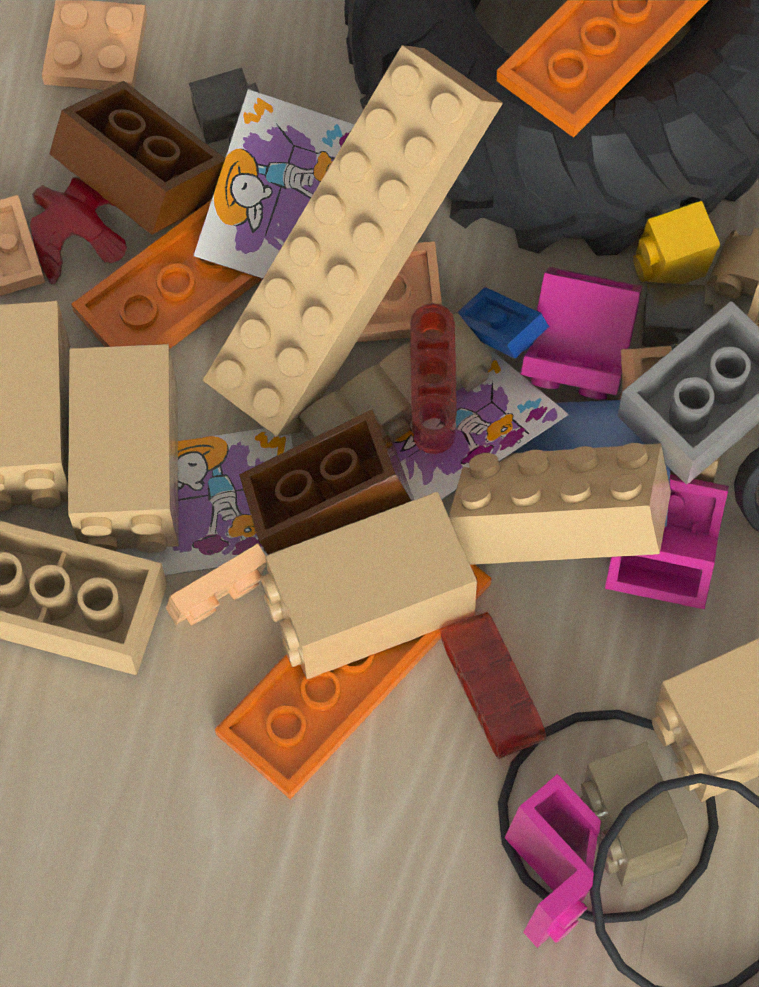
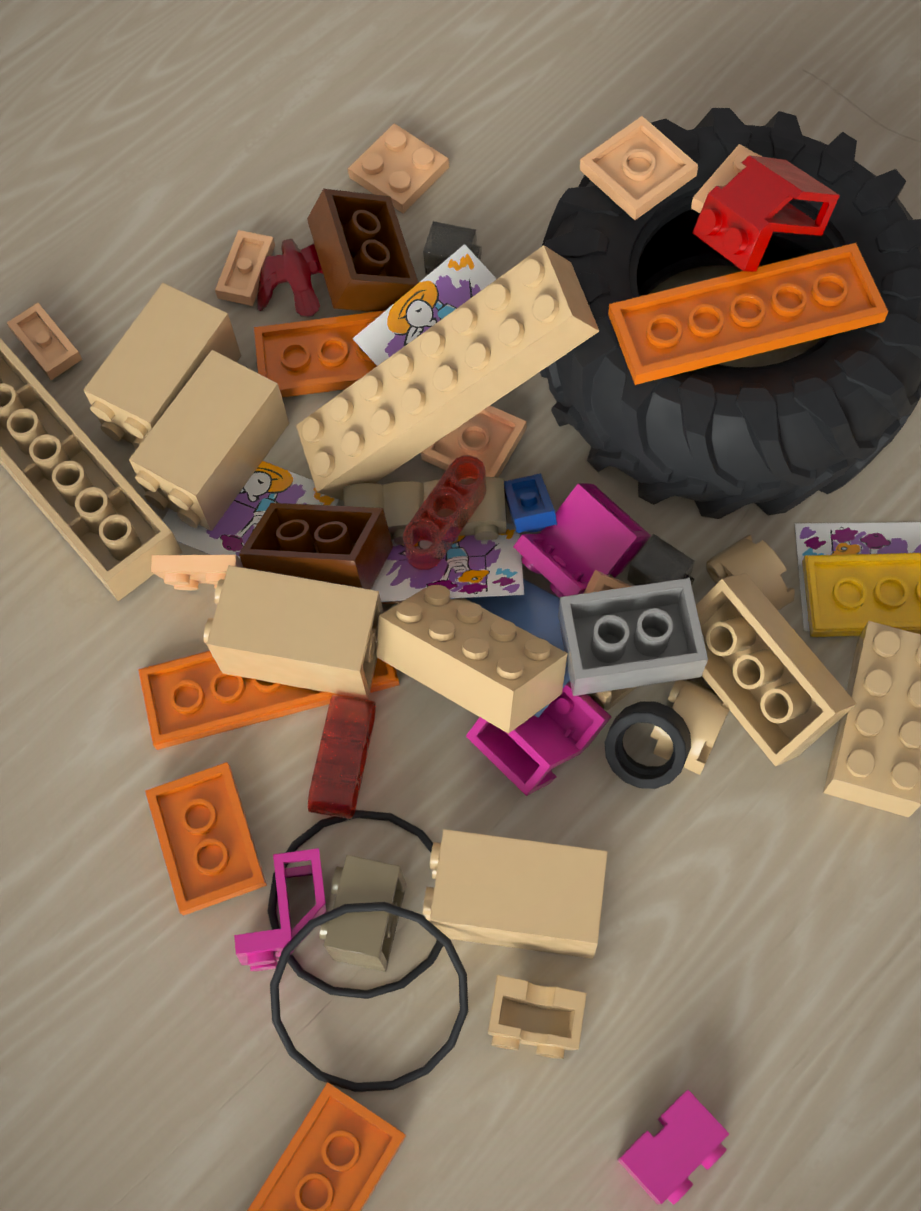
camera: 35 degrees right, 0 degrees up
yellow brick [633,201,720,294] -> none
none -> orange plate [145,762,267,916]

